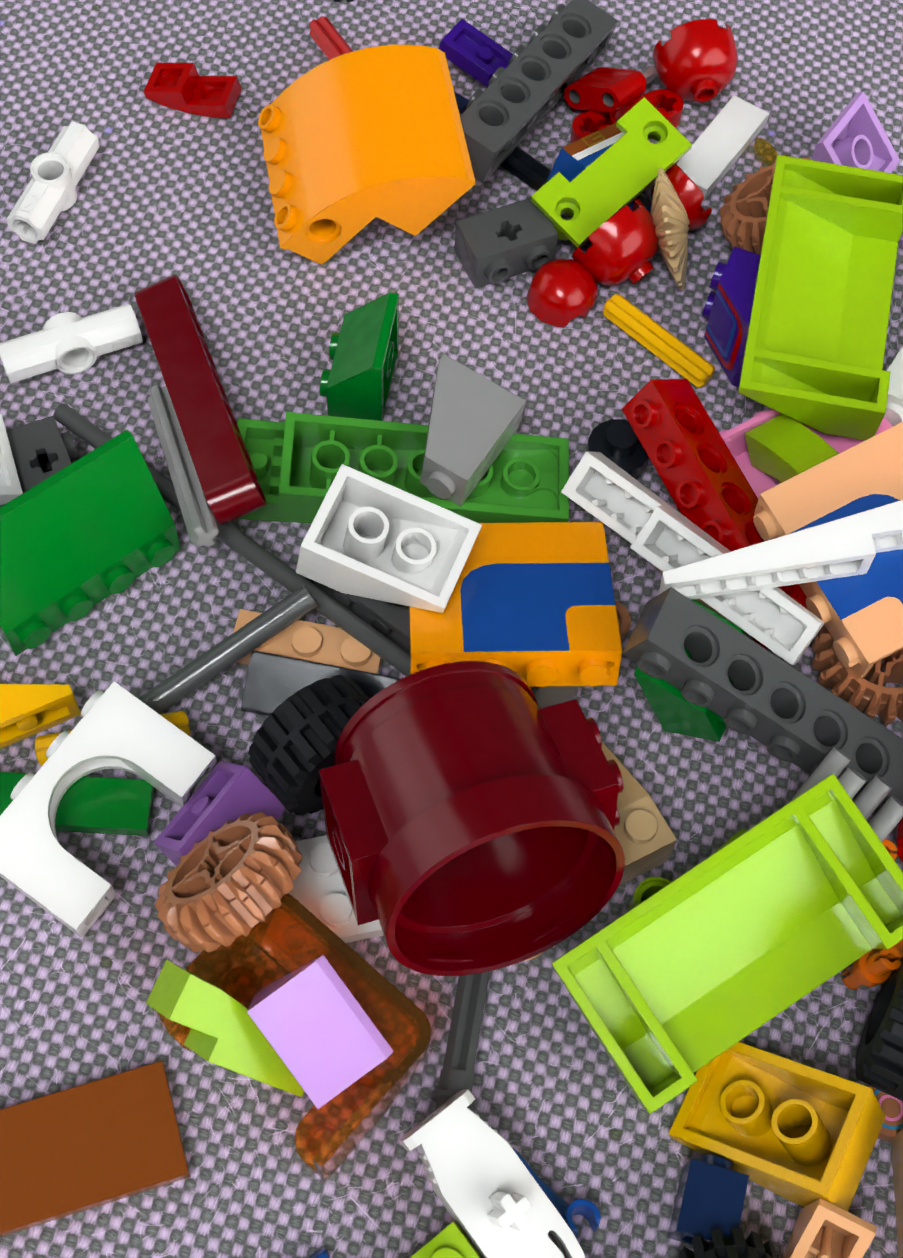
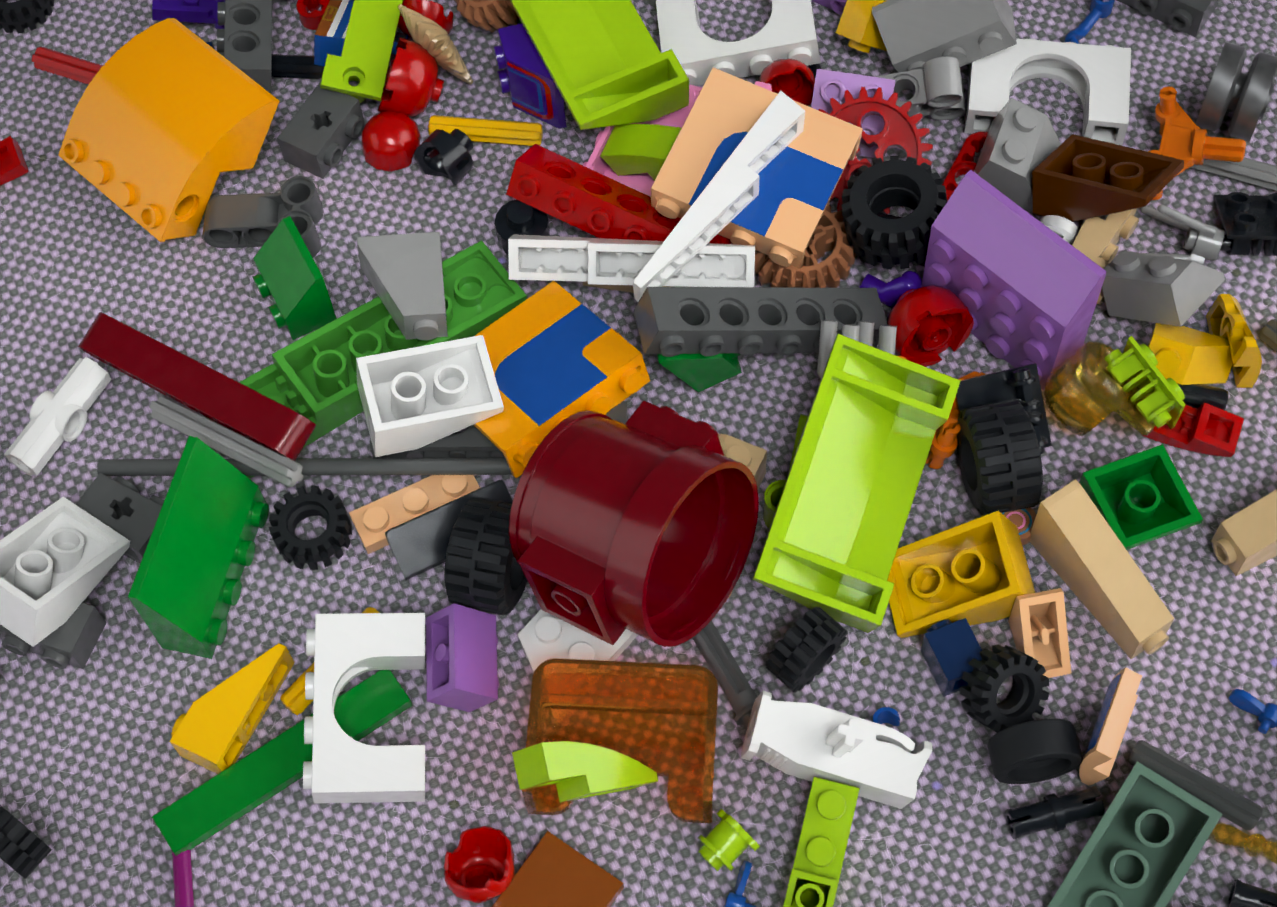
camera: 30 degrees left, 0 degrees up
dark grey piece [138,585,318,714] -> none
nougat gear [155,812,303,953] -> none
lavender slope [247,955,394,1109] -> none
none -> dark grey piece [202,176,324,257]
none -> black tyre [269,485,352,570]
none -> black piece [414,129,473,185]
none -> red hair [444,826,514,903]
none -> lime brick [698,809,760,871]
none -> black tyre [765,607,847,692]

